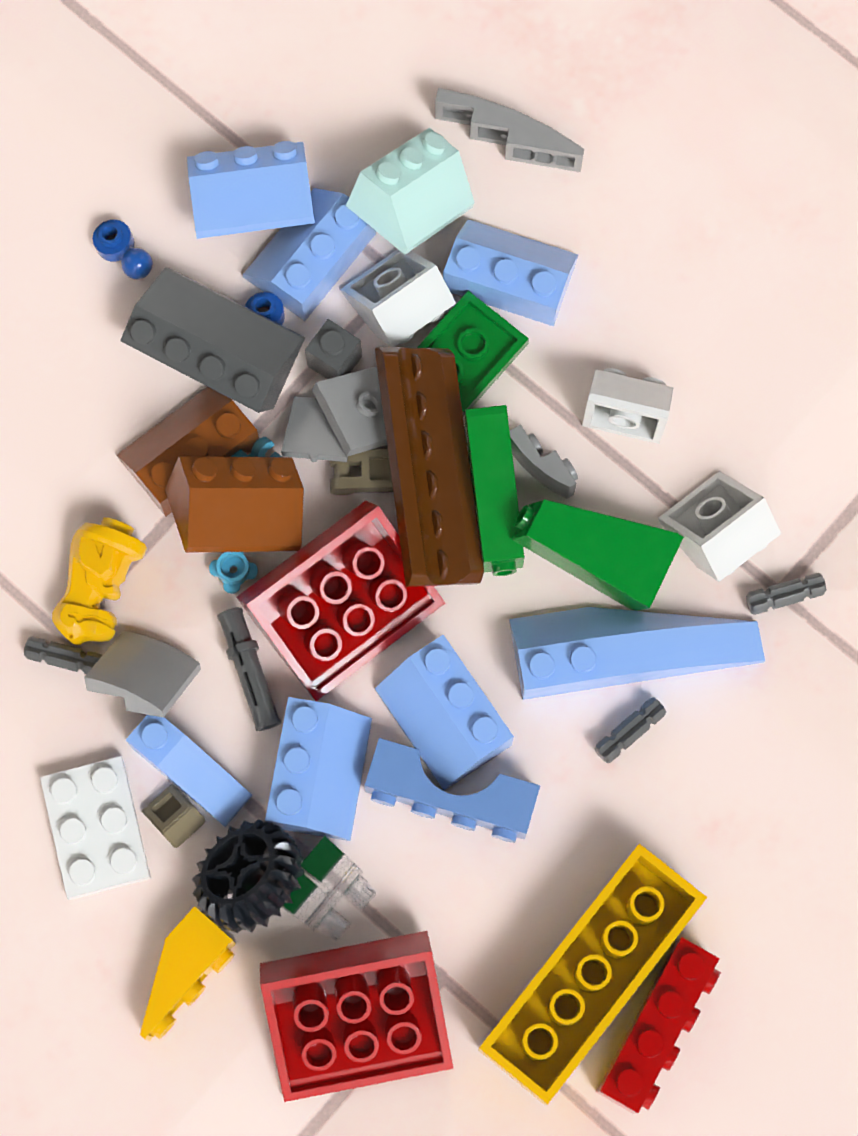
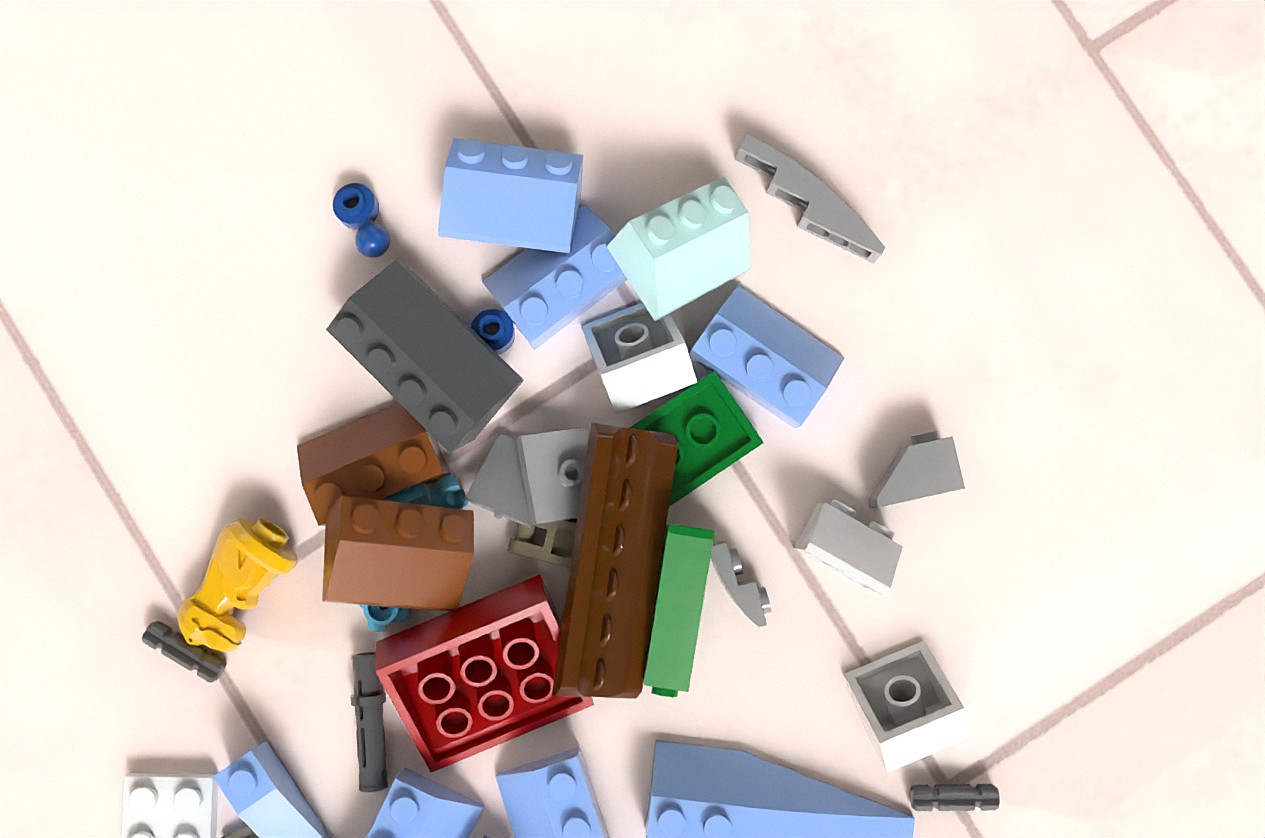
camera: 15 degrees right, 10 degrees up
light grey slope [84,631,201,718] -> none
dark grey brick [305,319,362,379] -> none
green slope [512,499,684,611] -> none
none -> light grey slope [868,431,965,508]

